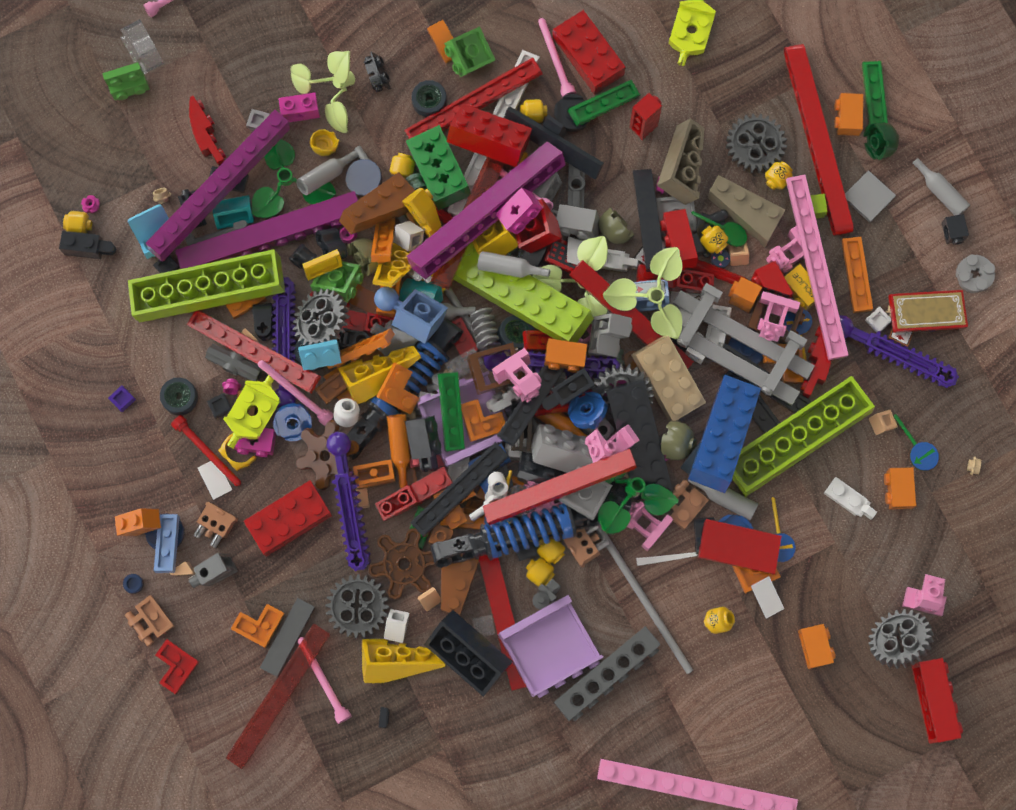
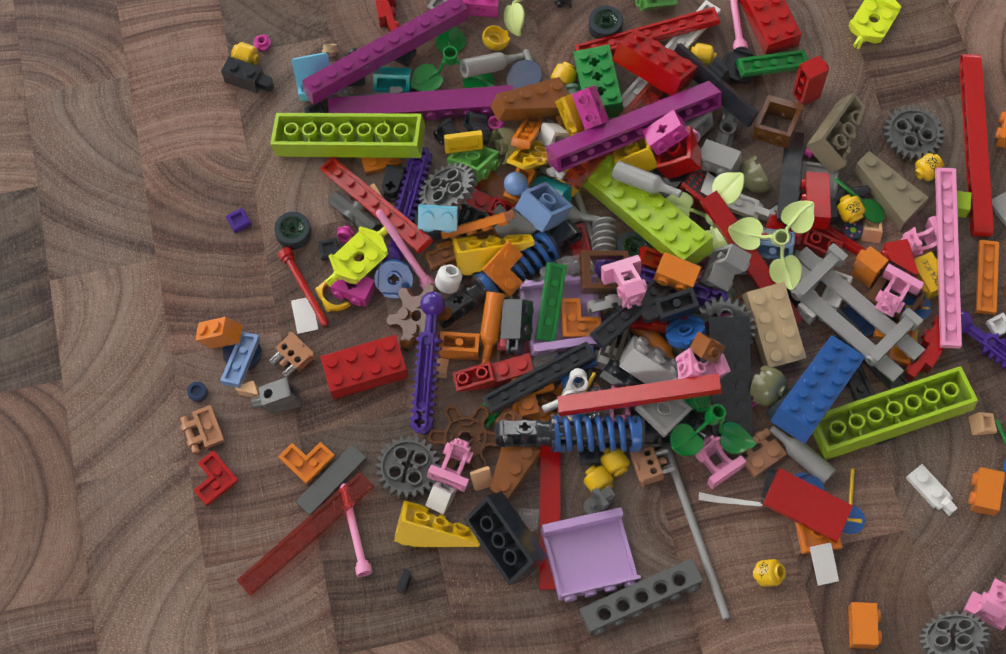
camera: 15 degrees right, 10 degrees down
none -> bright pink tile [427,438,473,492]
none -> dark pink brick [572,85,609,130]
none -> dark orange brick [690,331,725,364]
none -> reddish brown window [753,95,804,149]

